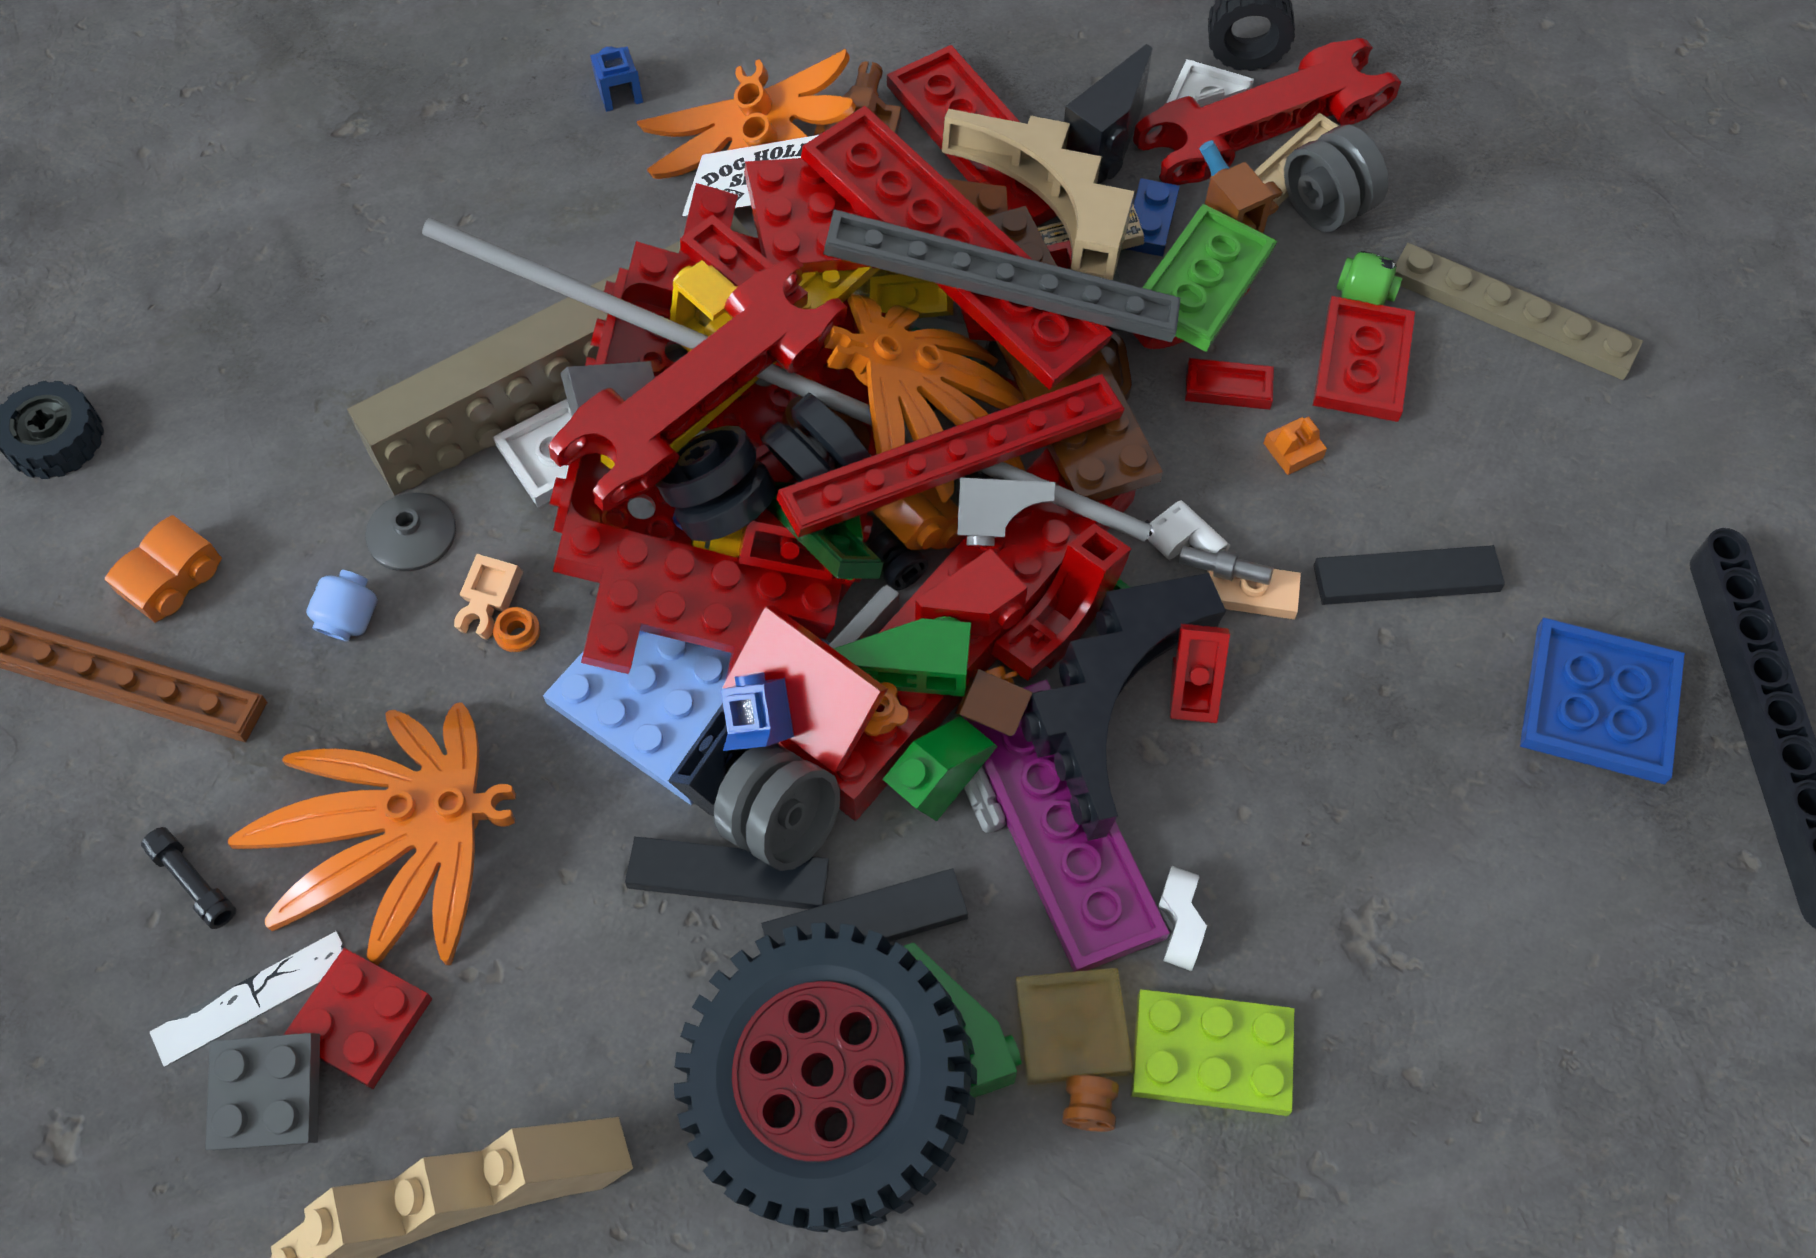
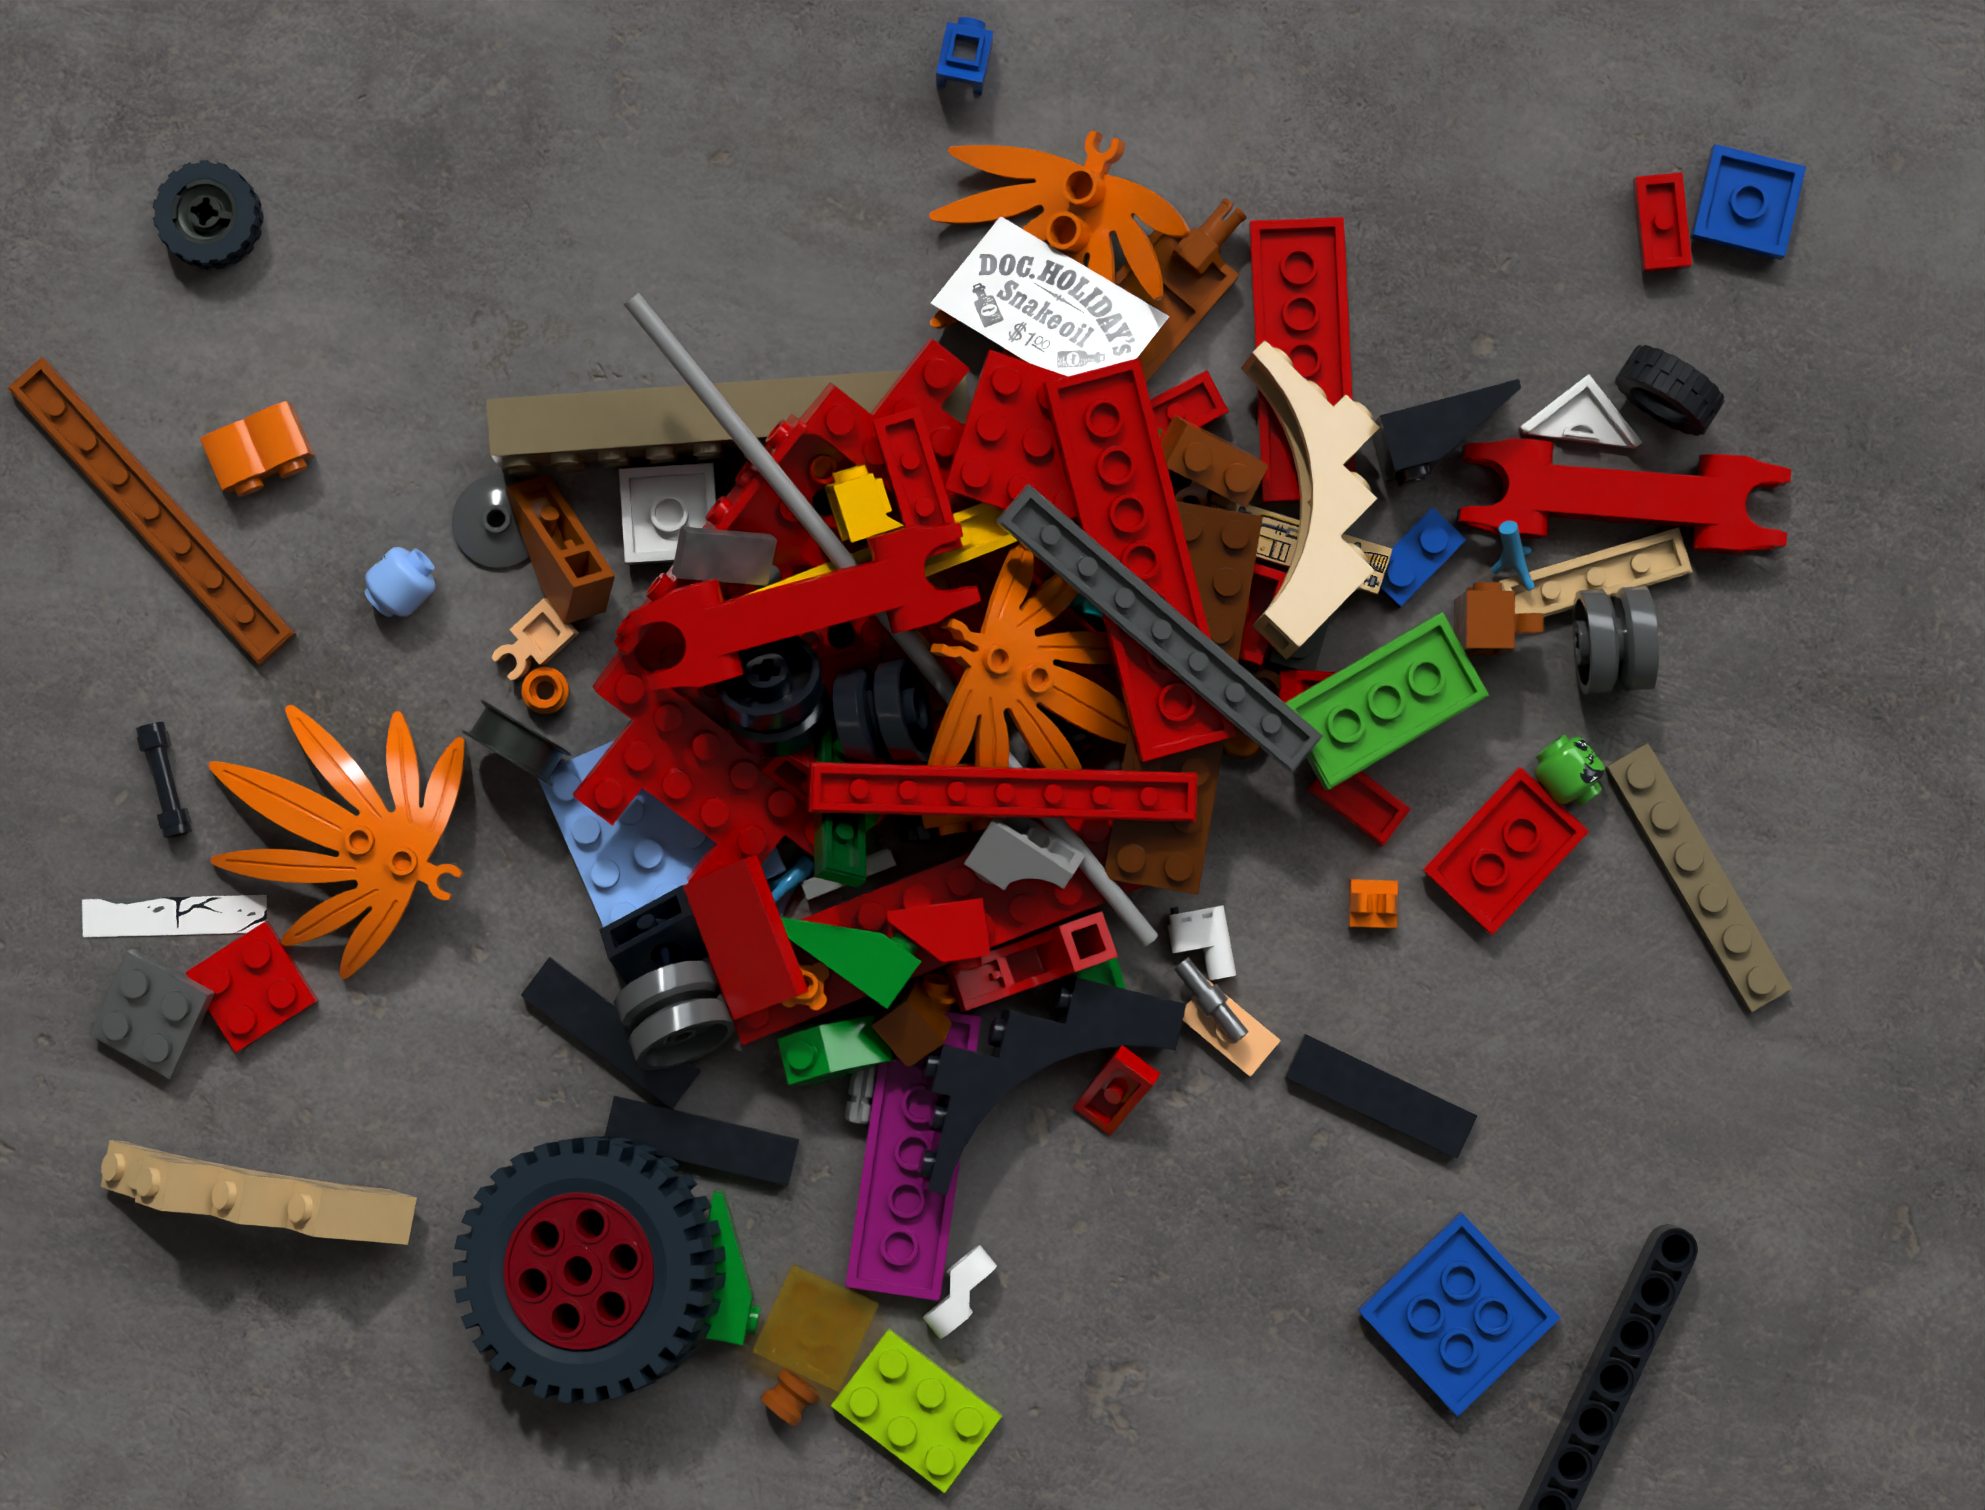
camera: 25 degrees right, 25 degrees up
blue window [721,672,794,751] -> none
none -> pearl dark grey wheel [462,700,572,786]
none -> dark orange slope [506,474,615,624]

